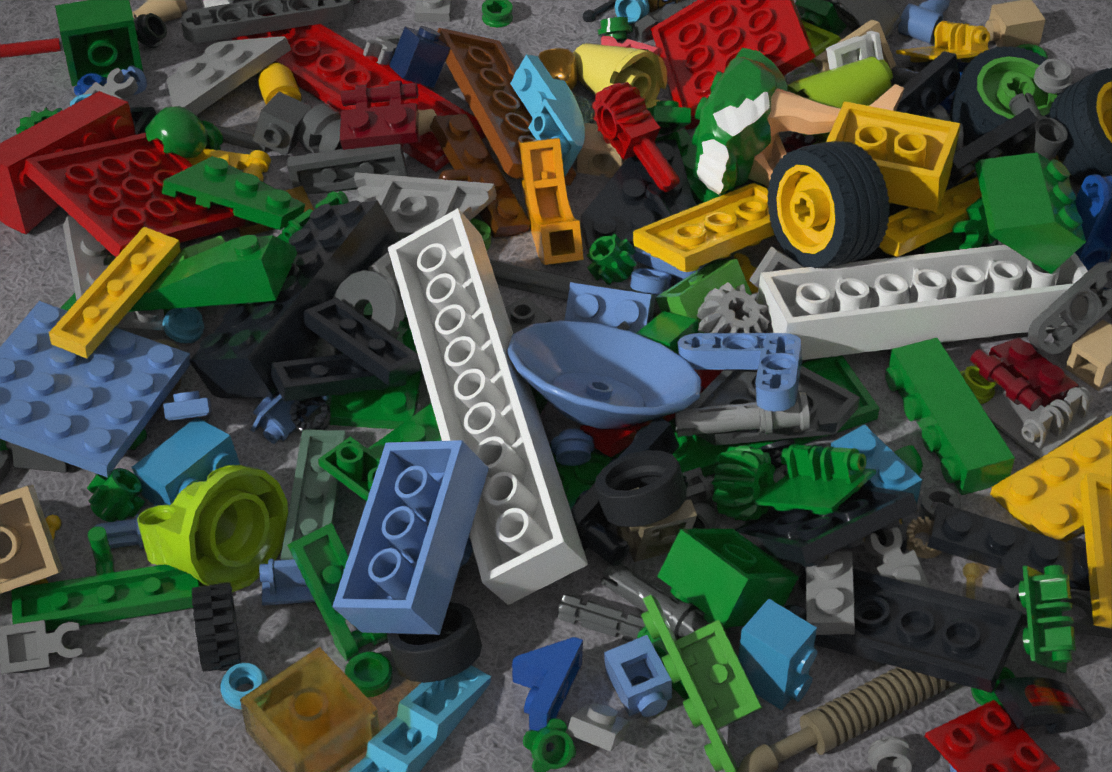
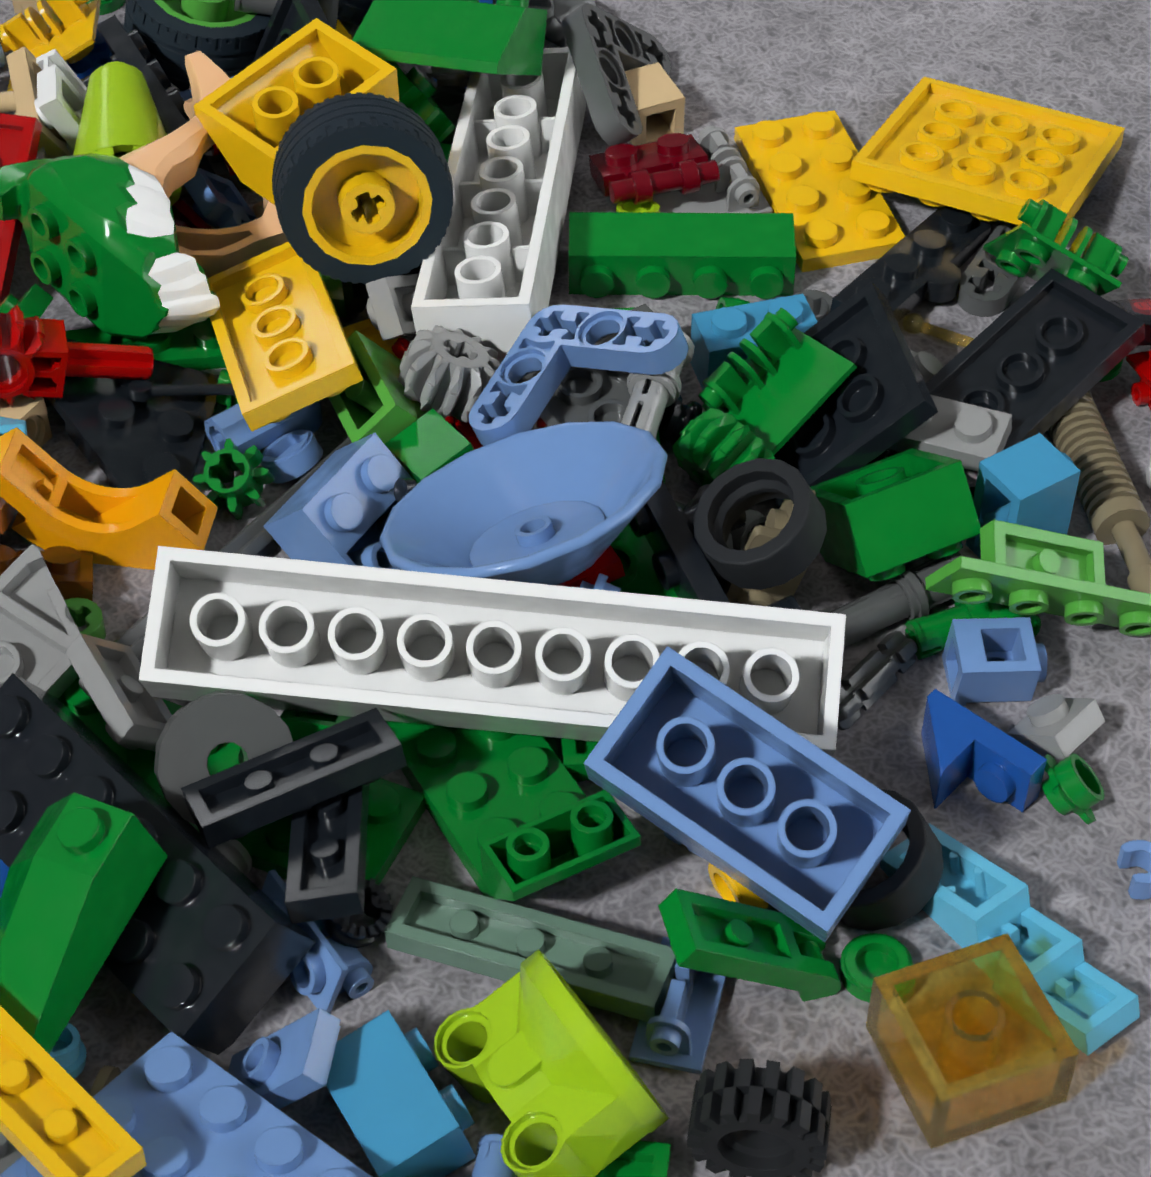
camera: 70 degrees left, 0 degrees up
medium azure plate [220,663,269,710] -> none

